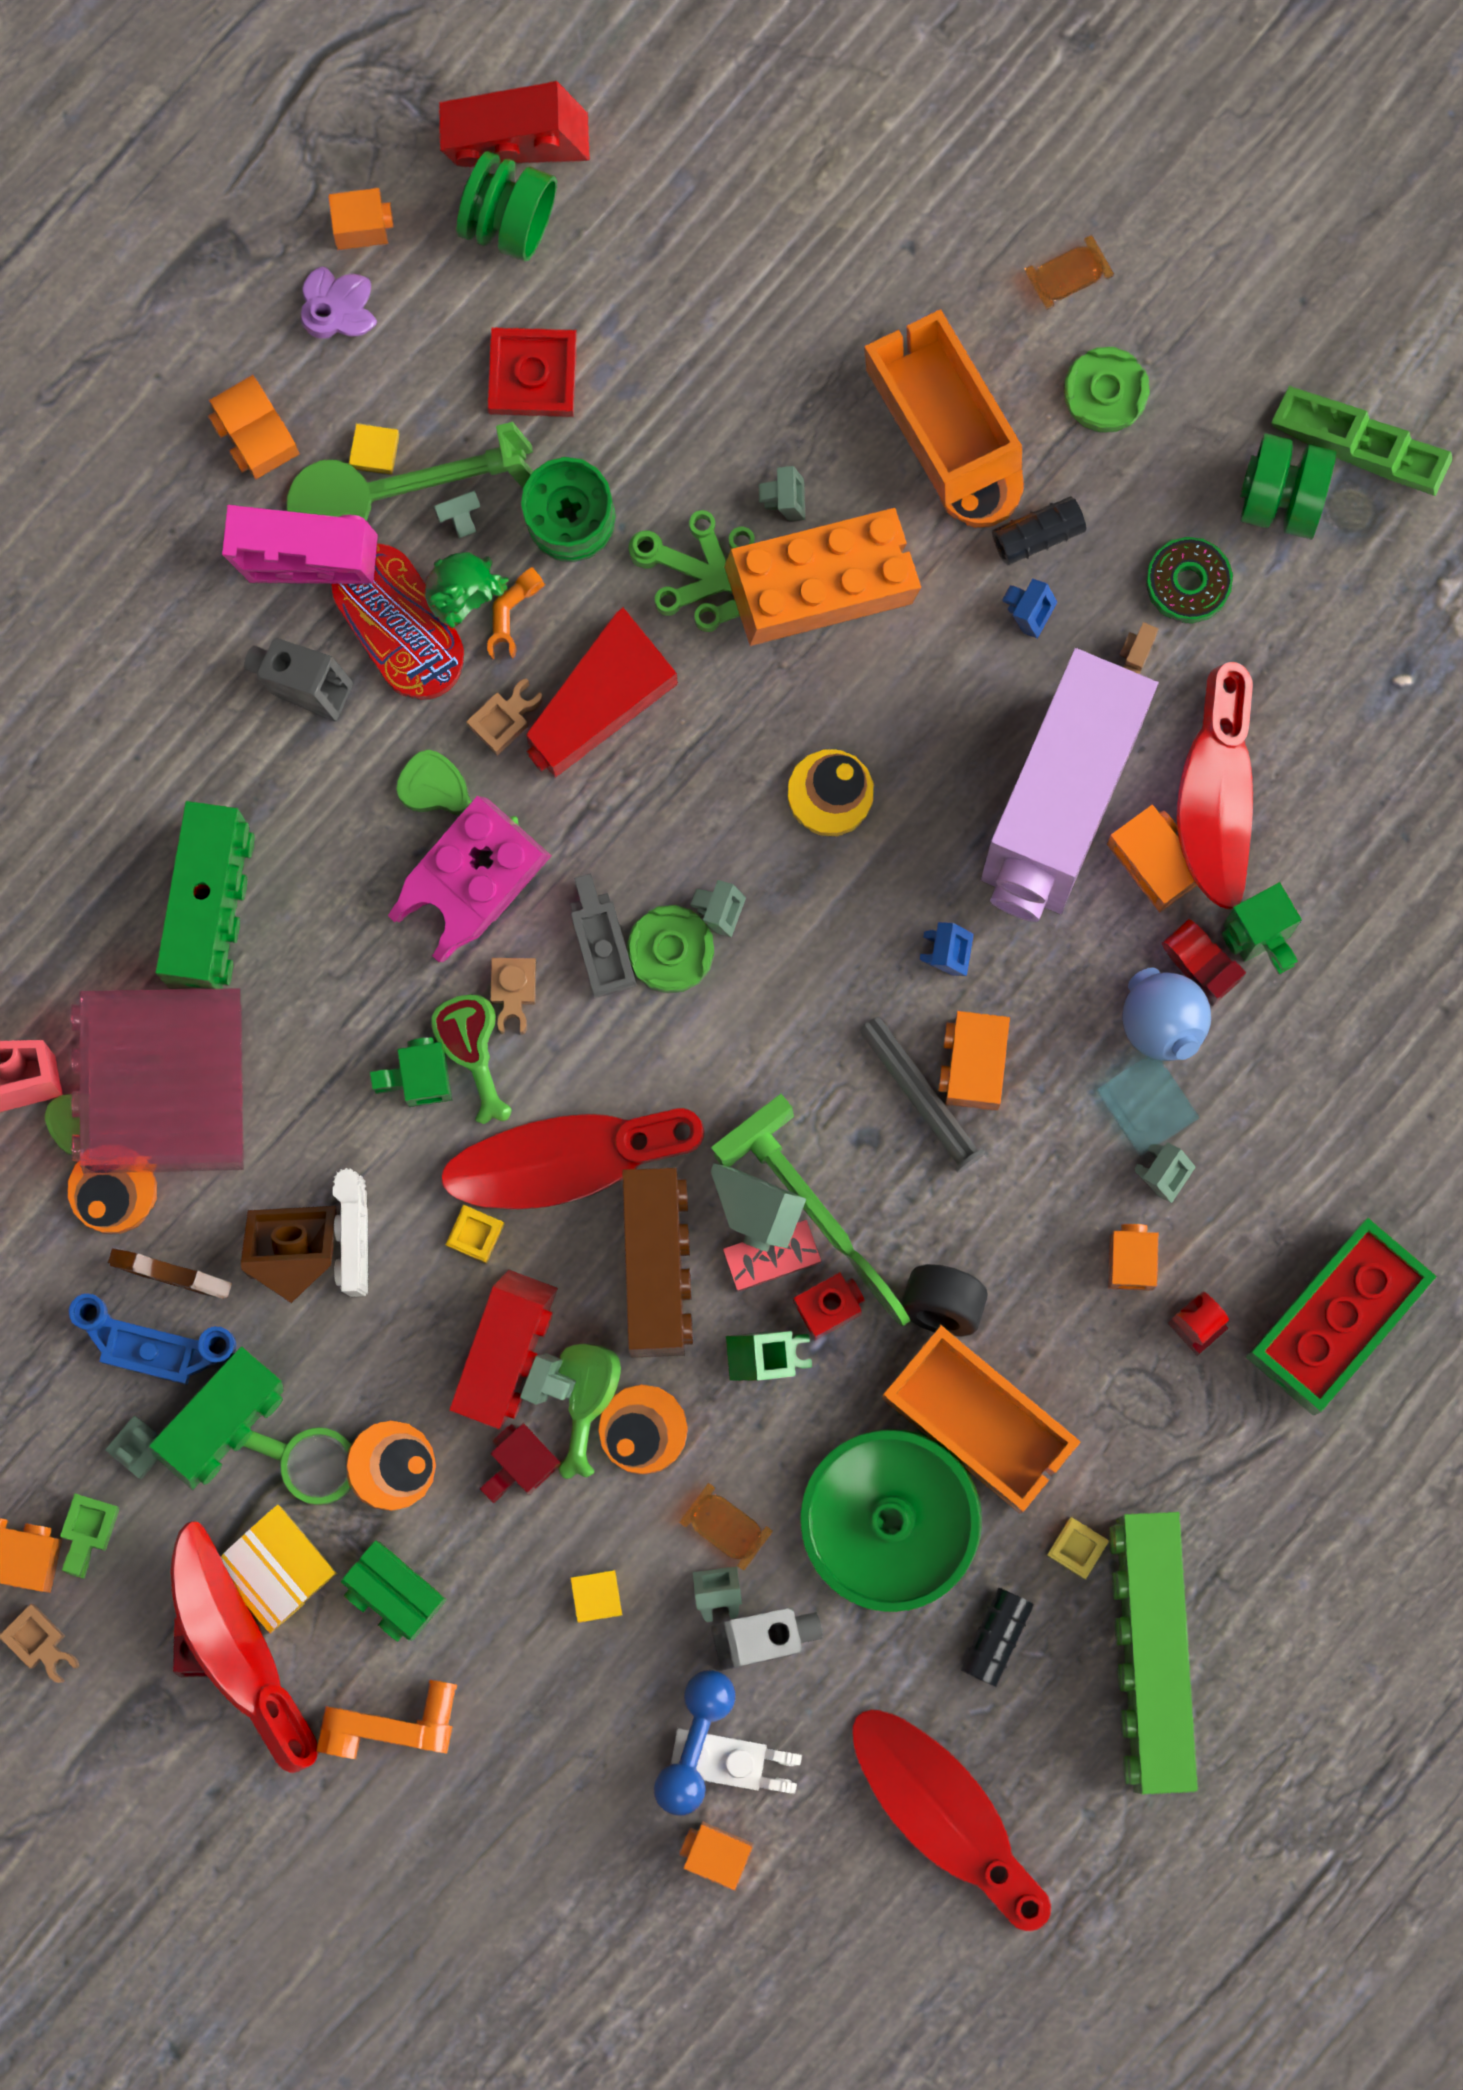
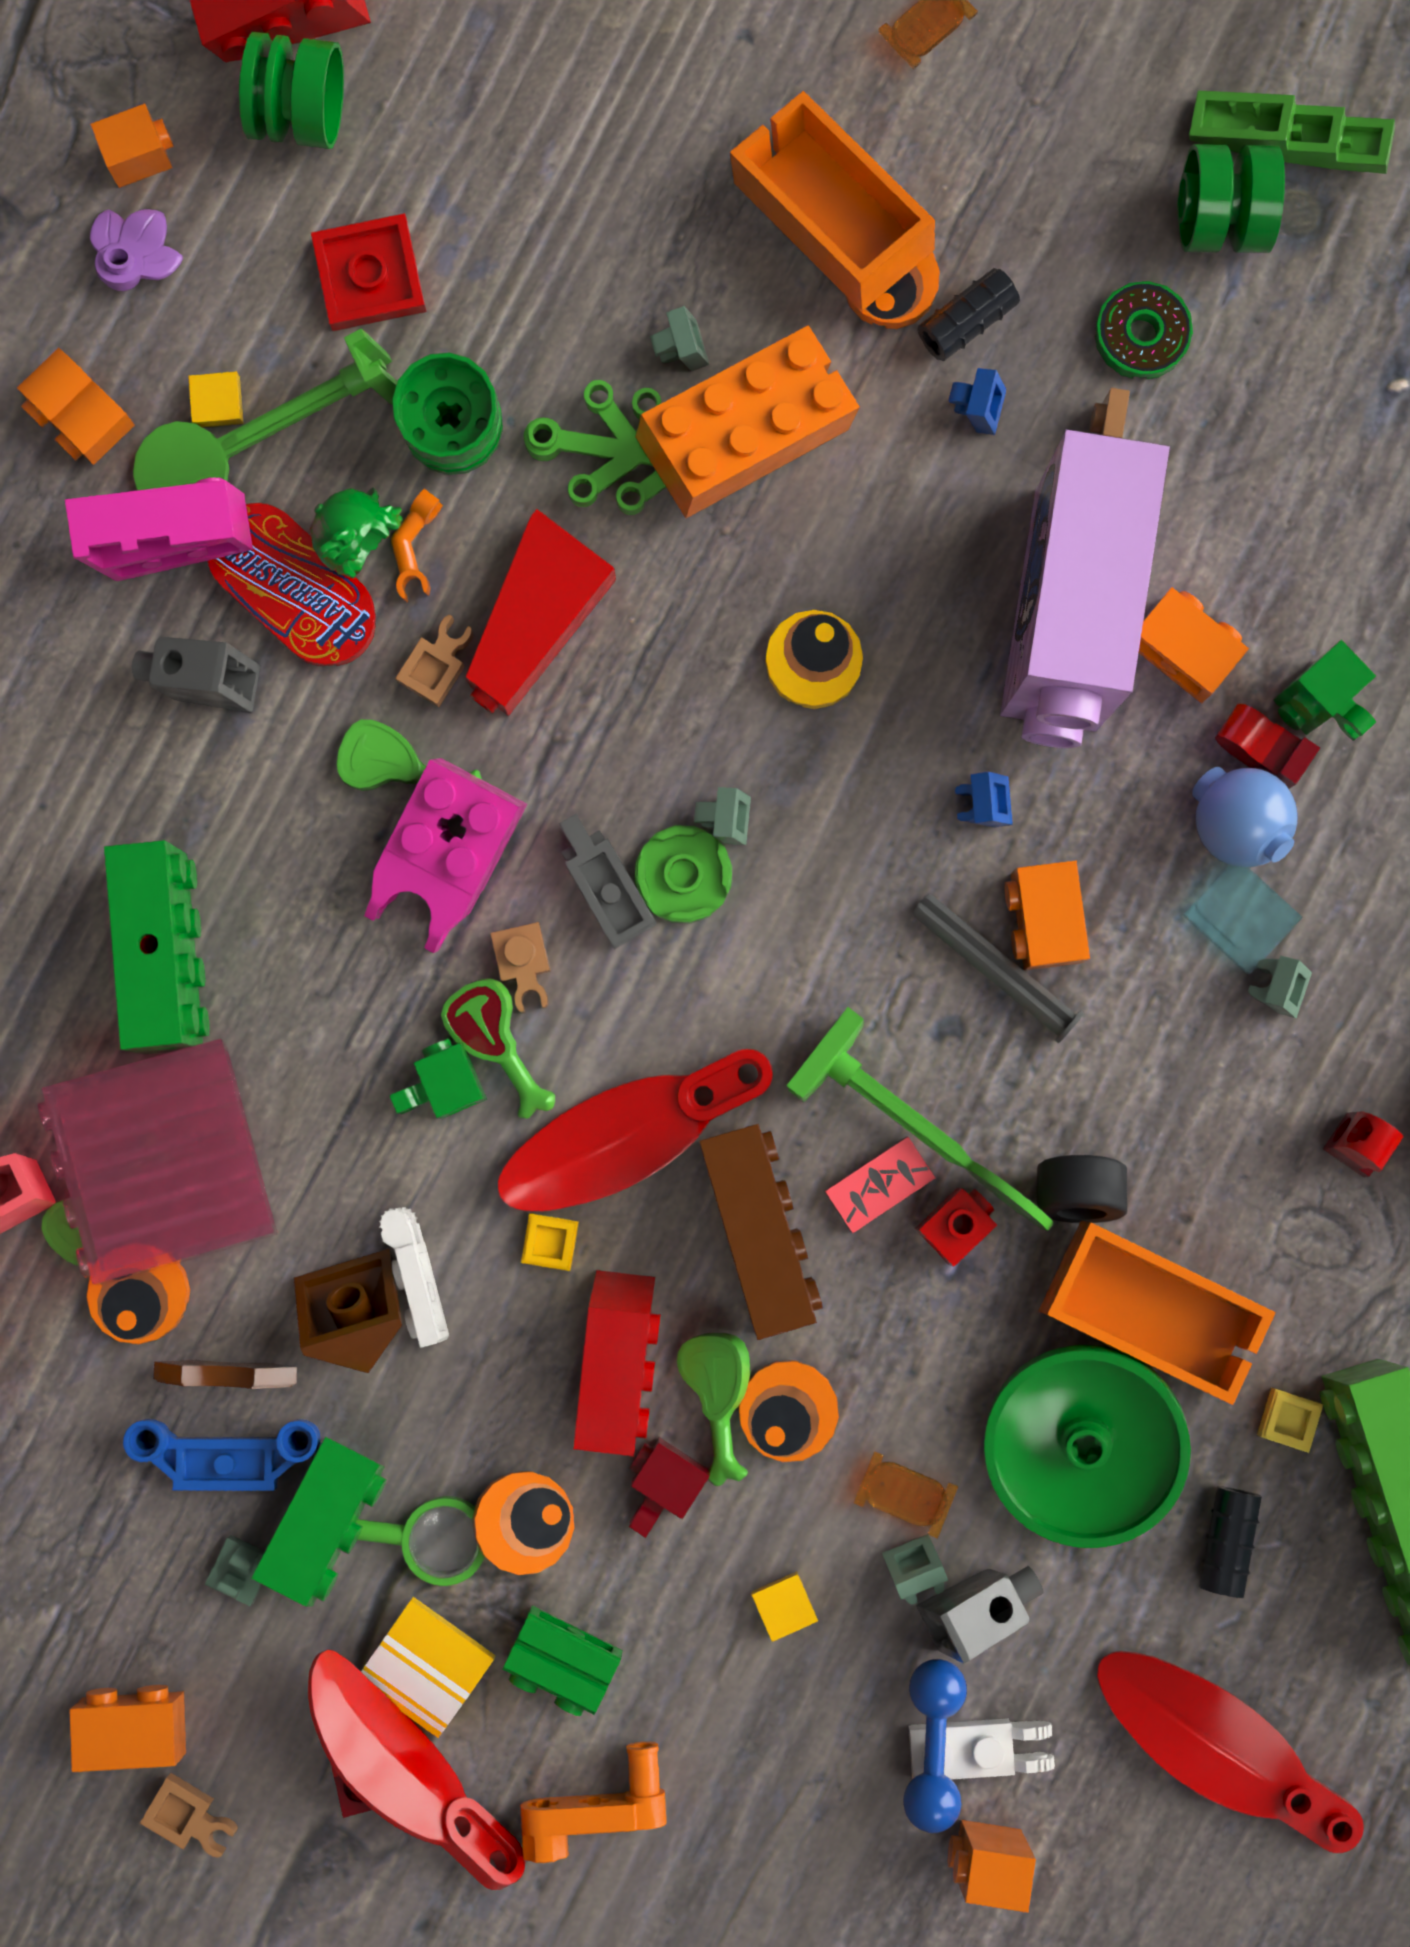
camera: 20 degrees left, 5 degrees up
bright green plate [60,1494,120,1579] -> none
sand green tile [433,490,481,538] -> none
sand green tile [520,1353,576,1405] -> none
sand green slope [711,1163,806,1252] -> none
green brick [726,1331,812,1381] -> none
bright green tile [1064,347,1150,432] -> none
orange brick [1108,1224,1158,1291] -> none
plant [1177,662,1253,909] -> none

